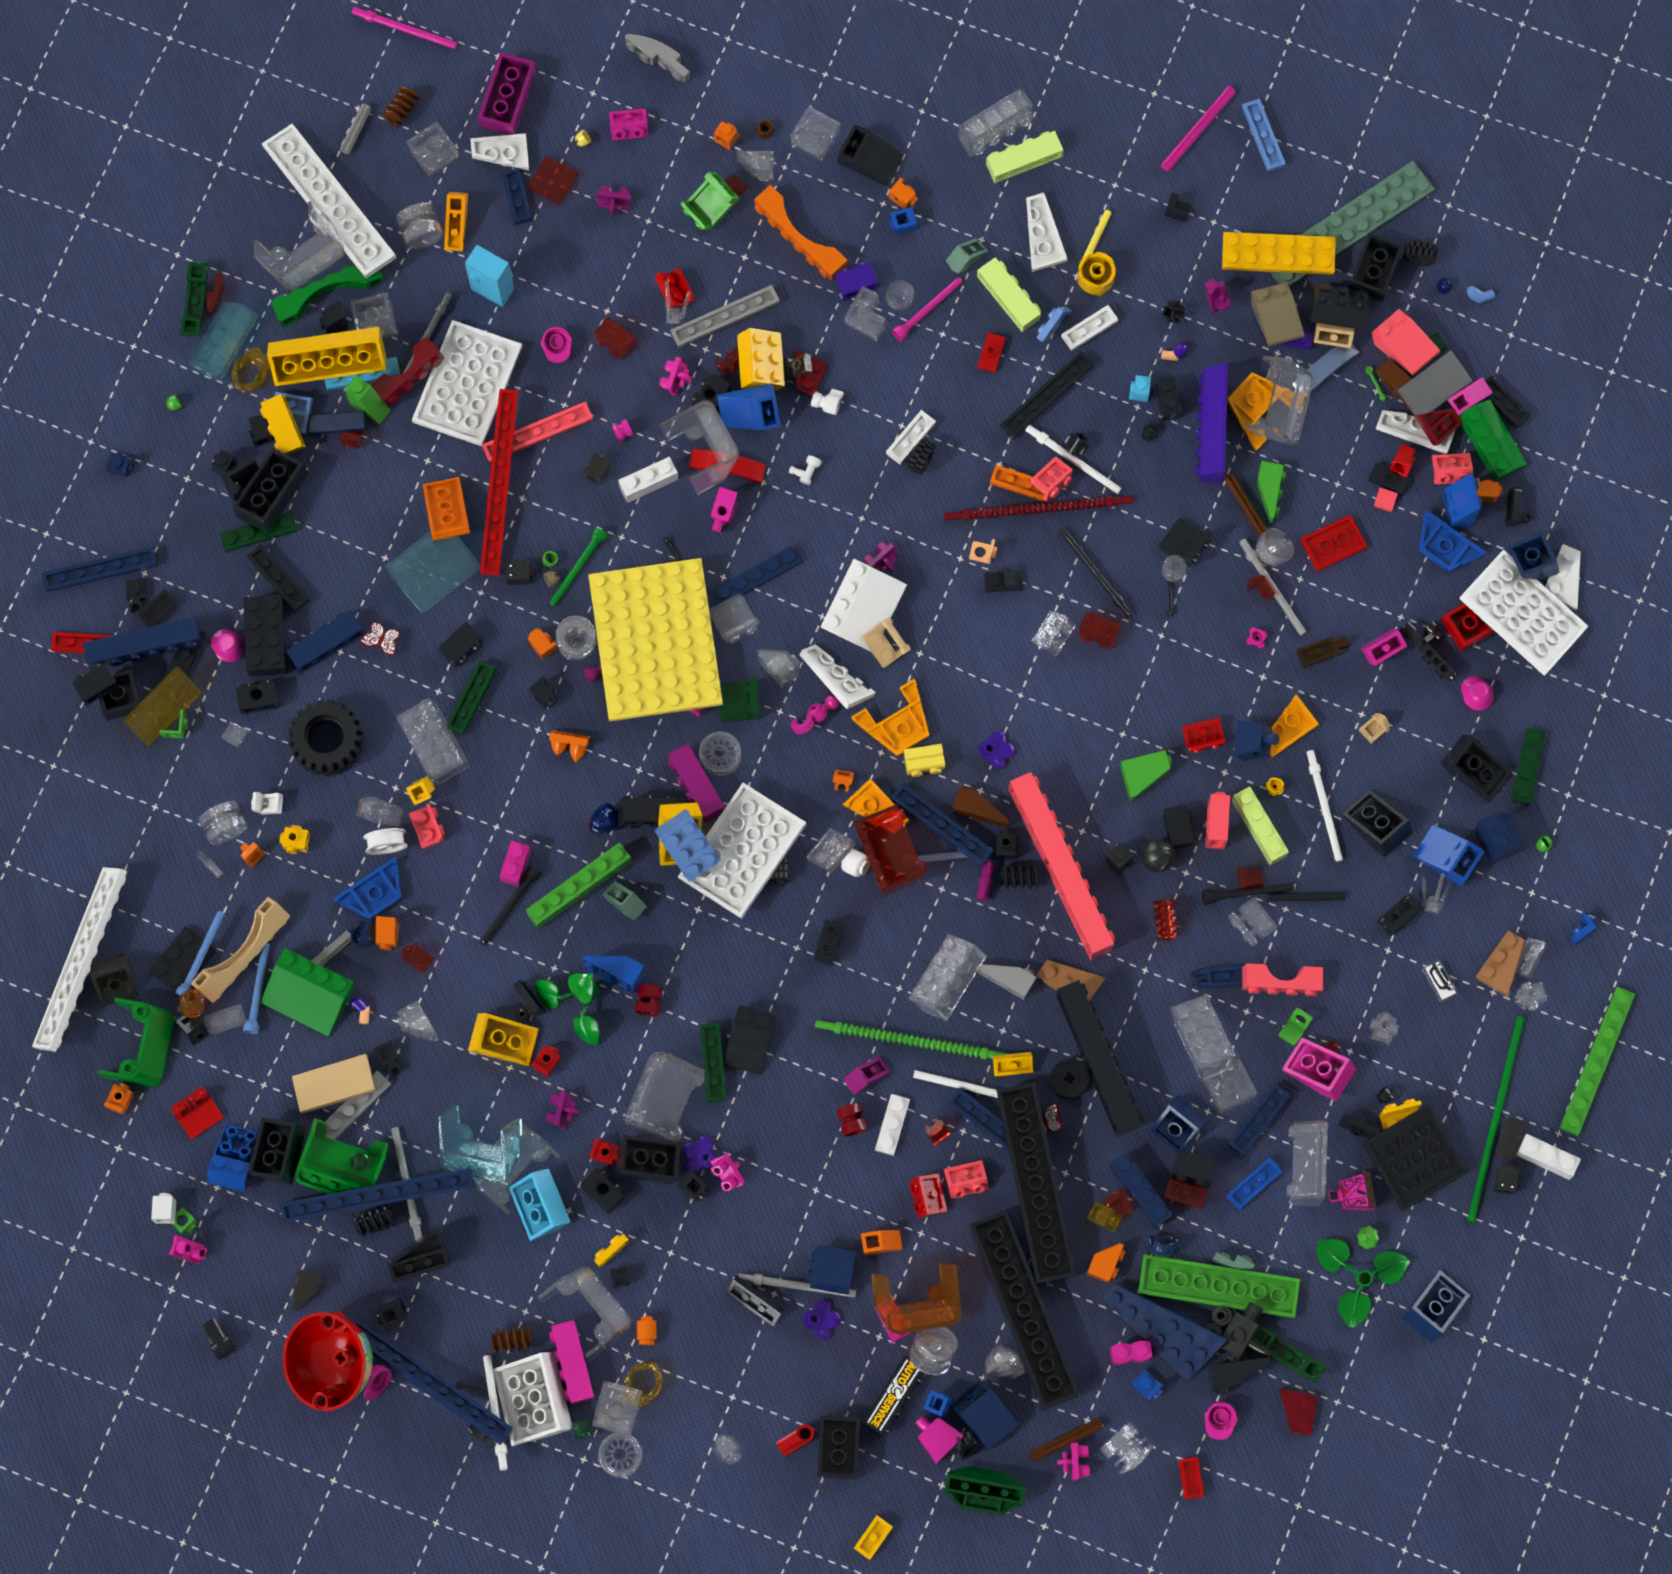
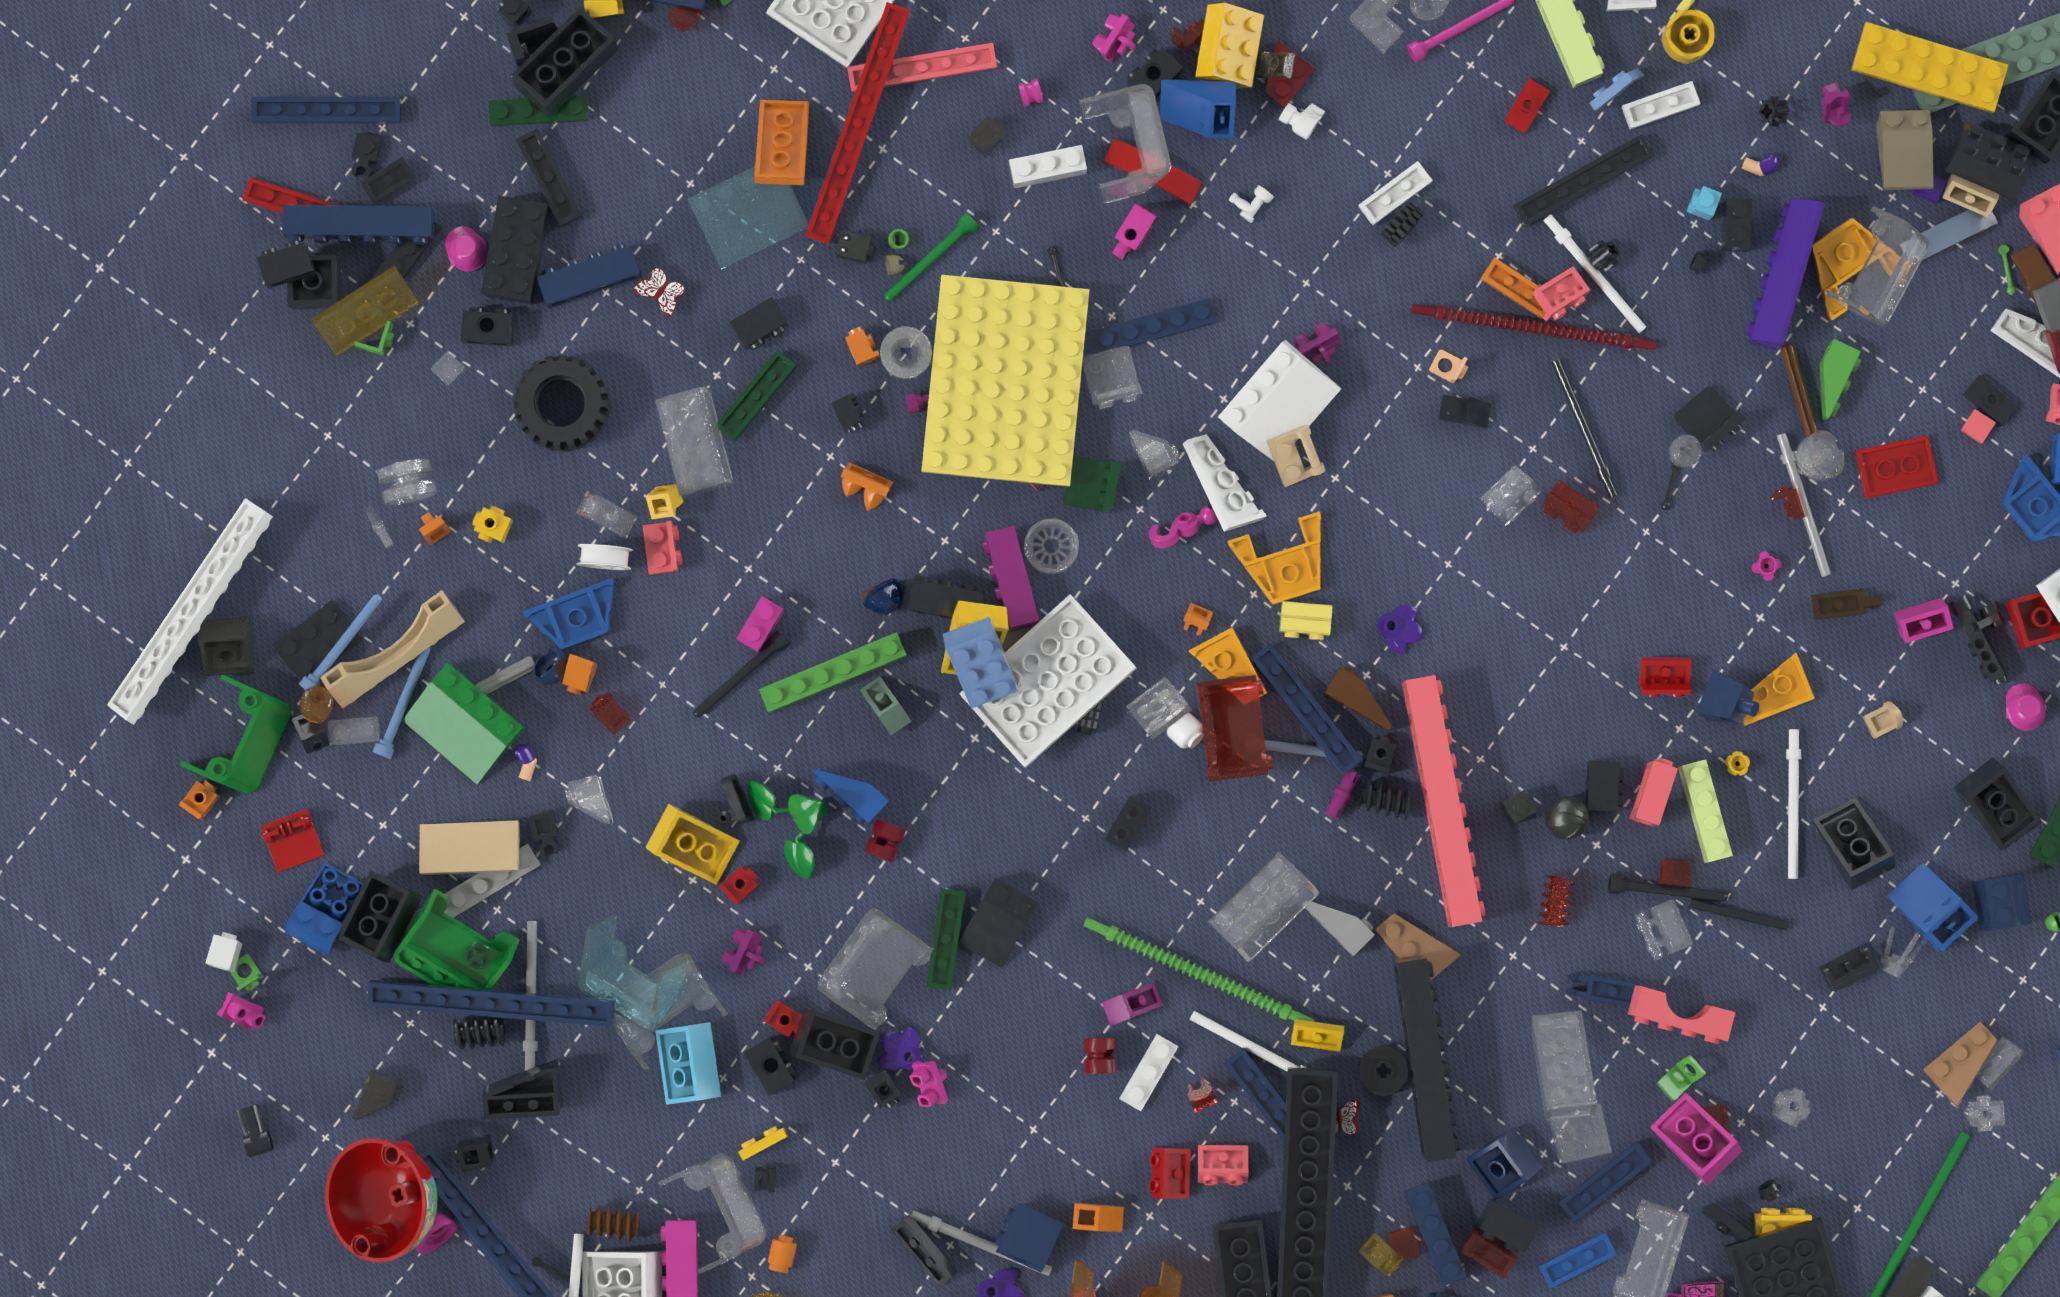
camera: 10 degrees right, 10 degrees up
white bracket [251,792,283,815] -> none
bright green slope [1120,750,1173,802] -> none
red brick [1389,443,1416,478] -> none
tile [1422,959,1458,1003] -> none

